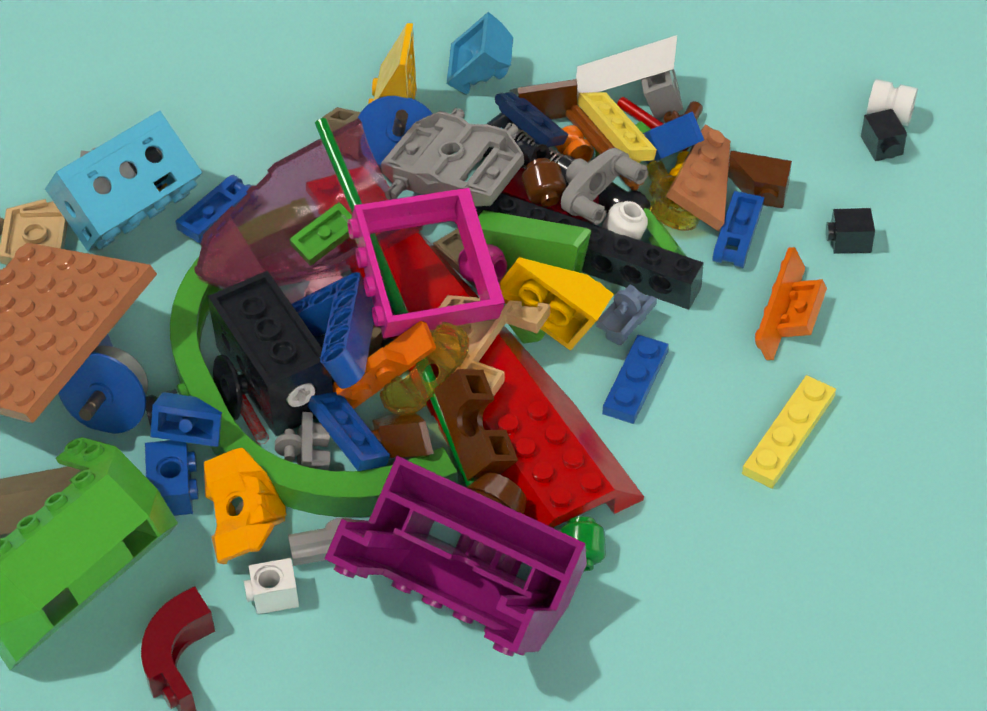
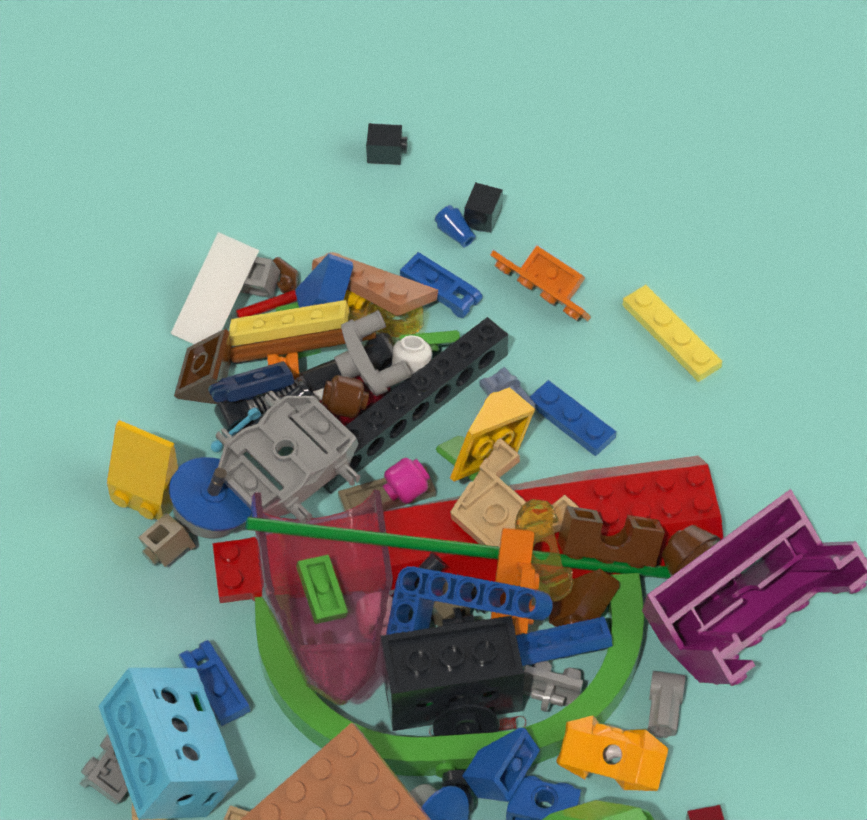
camera: 70 degrees left, 5 degrees up
white brick [244,558,299,615] -> none
dark pink piece [347,188,505,338] -> none
dark azure brick [446,12,513,95] -> none
bright green slope [478,210,591,273] -> none
green head [560,517,606,572] -> none
reddish brown slope [728,151,792,208] -> none
white wheel [866,79,918,126] -> none
none -> blue cone [434,205,476,248]

